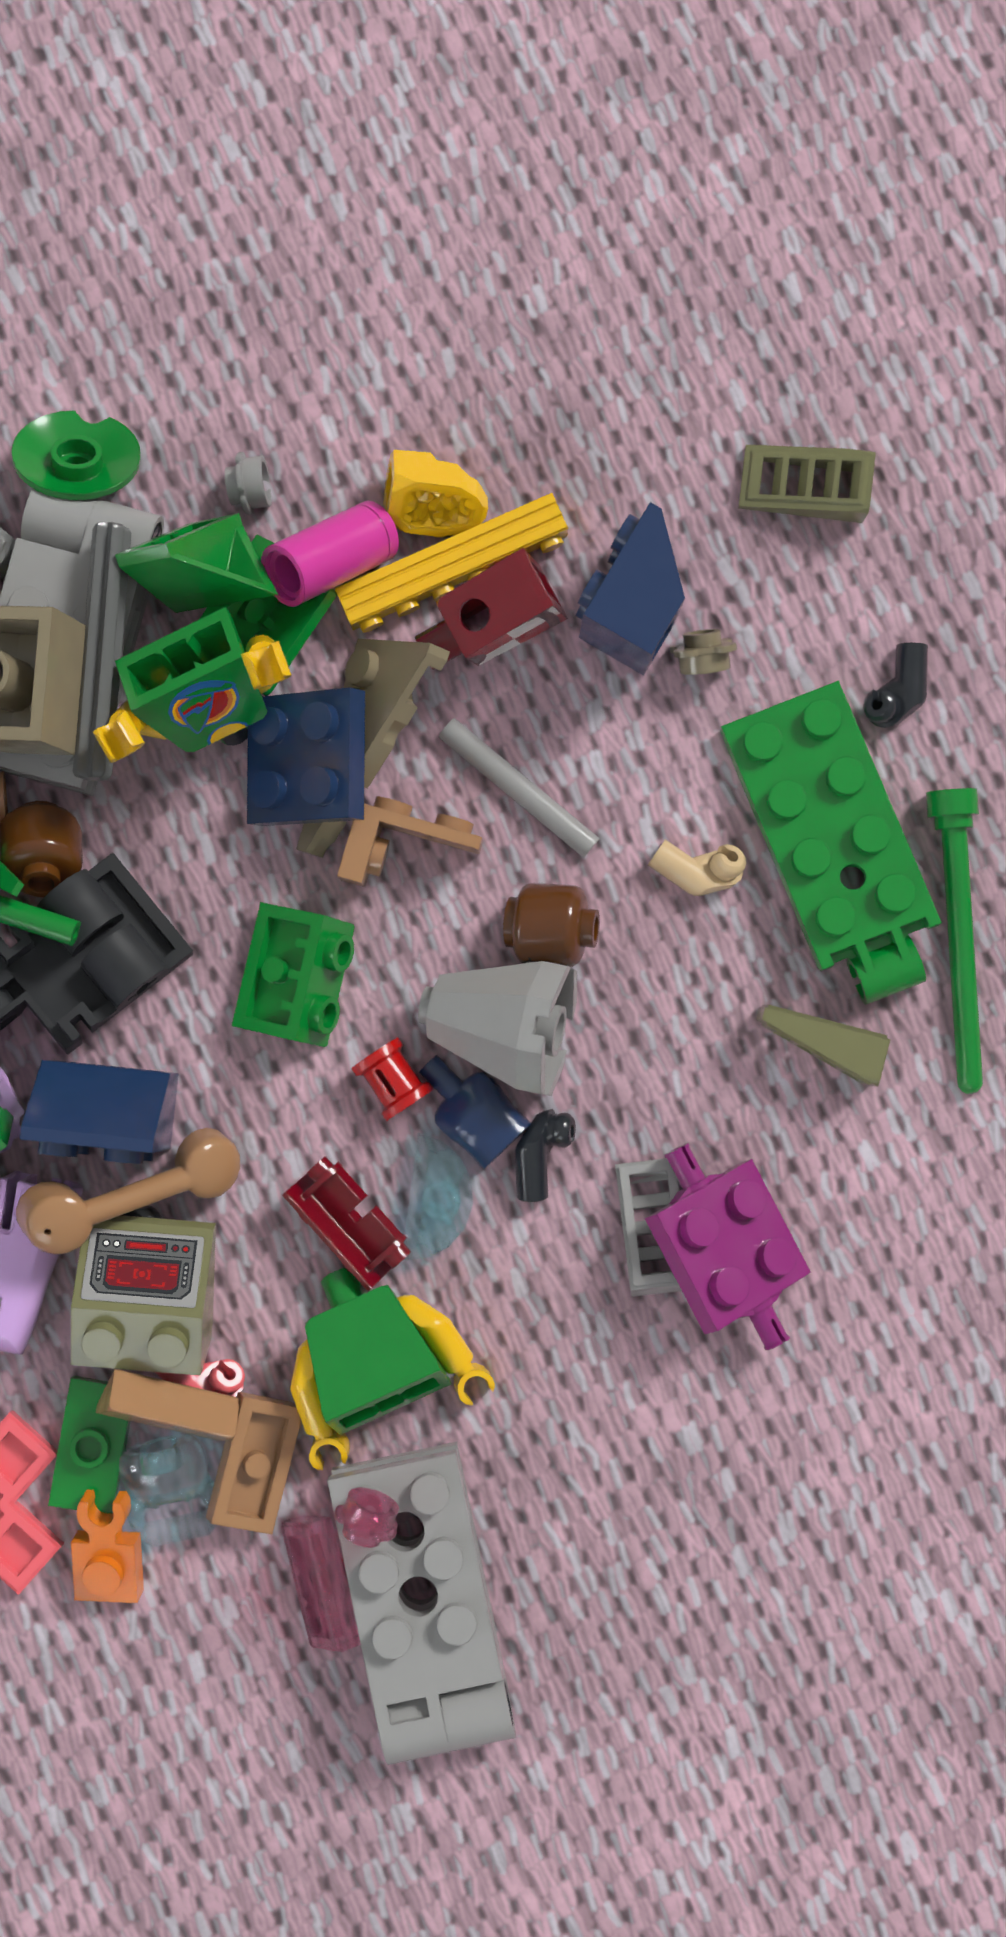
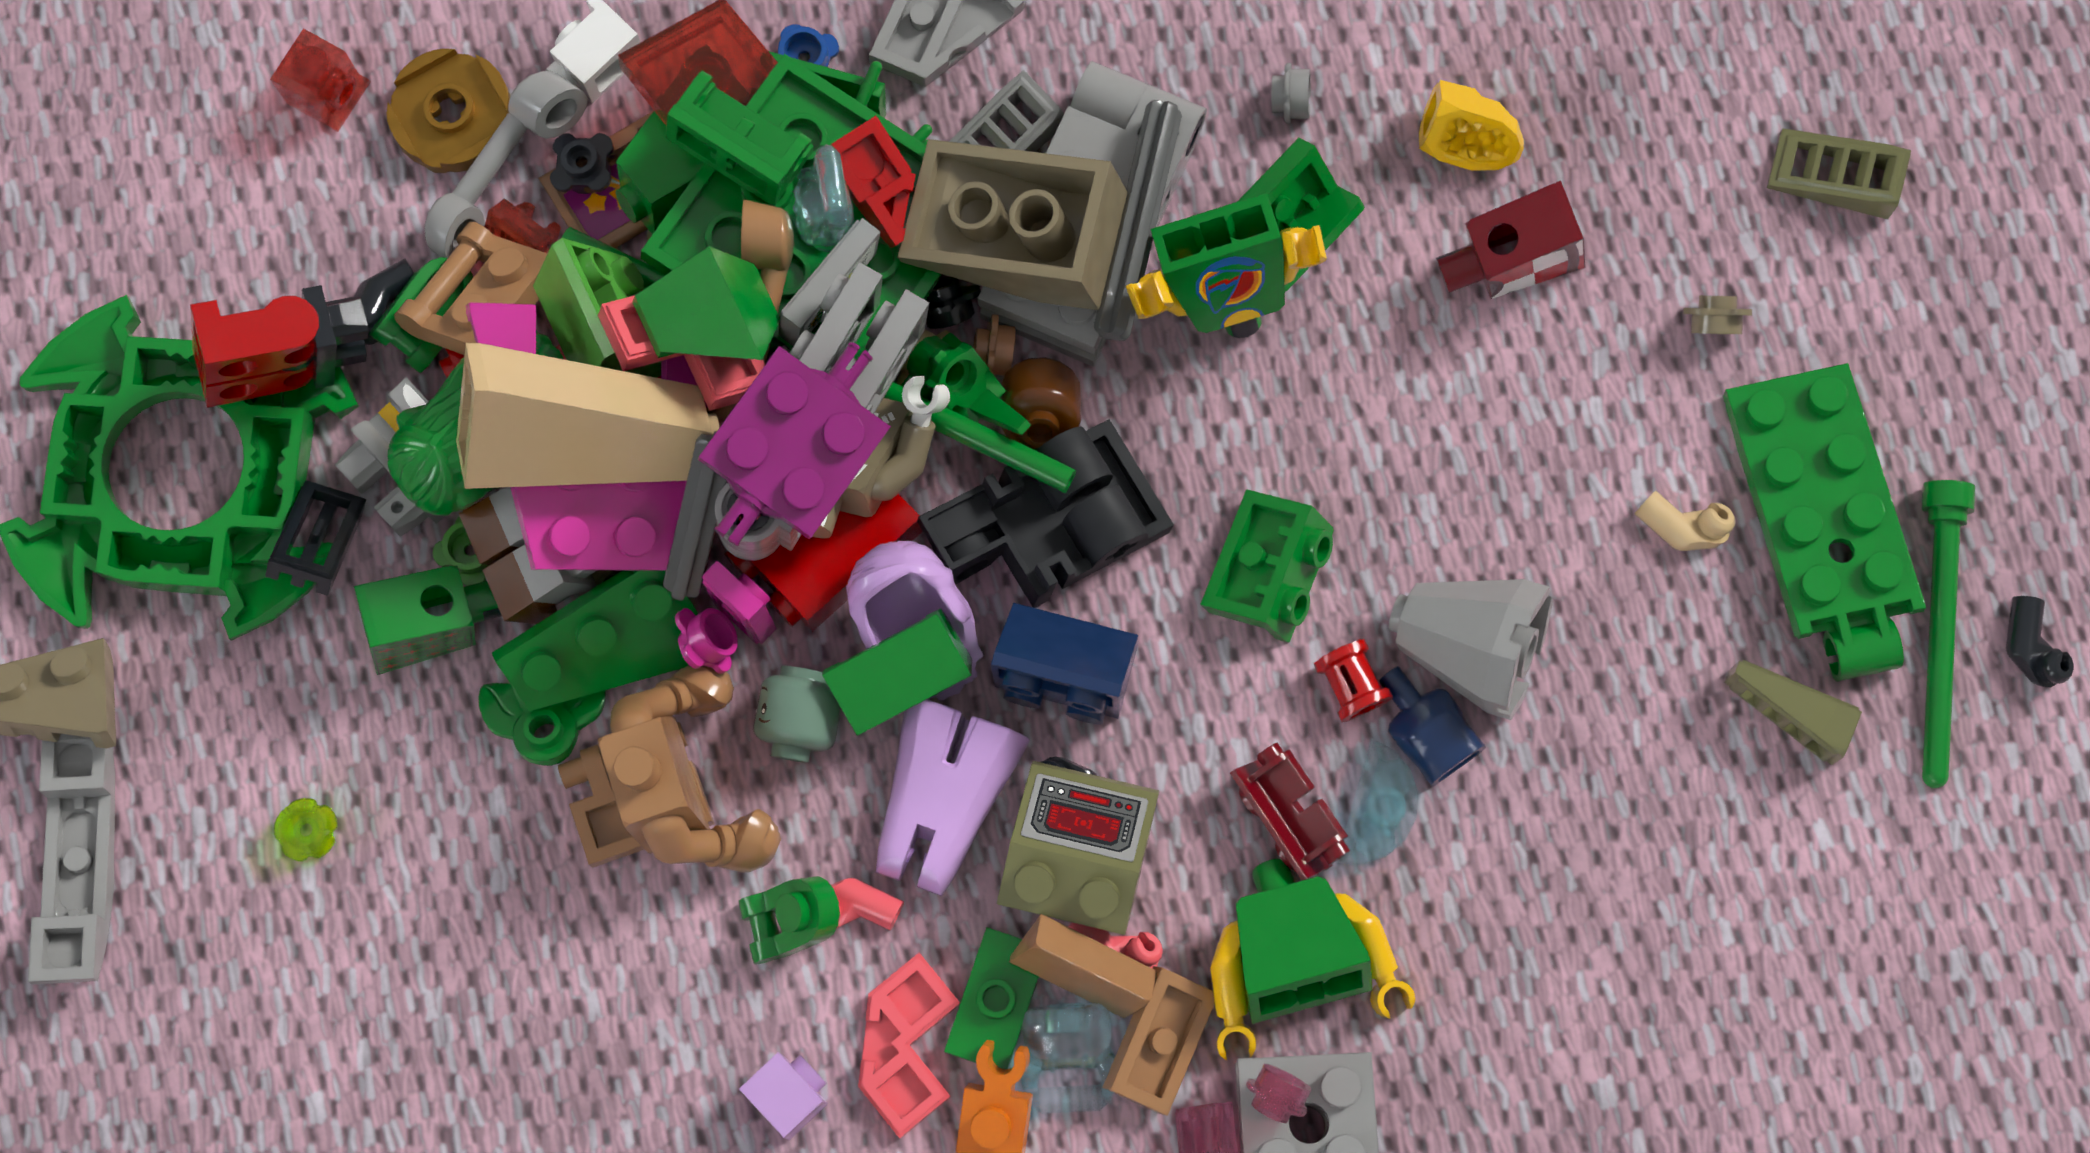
camera: 15 degrees right, 10 degrees down
green dish [12,410,141,500] -> none
medium nougat piece [16,1128,241,1255] -> none
green slope [115,513,278,613] -> none
dark blue plate [247,687,365,826] -> none
dark pink pin [261,501,399,607] -> none
dark tan wing [296,638,450,858] -> none
yellow piece [335,493,568,633] -> none
medium nougat bracket [337,796,483,887] -> none
light grey bar [439,718,600,858] -> none
reddish brown head [503,883,600,967] -> none
black arm [515,1109,576,1202] -> none
dark blue slope [575,502,685,676] -> none
light grey slope [615,1158,682,1297] -> none
magenta plate [644,1143,811,1350] -> none
black arm [863,642,928,728] -> none

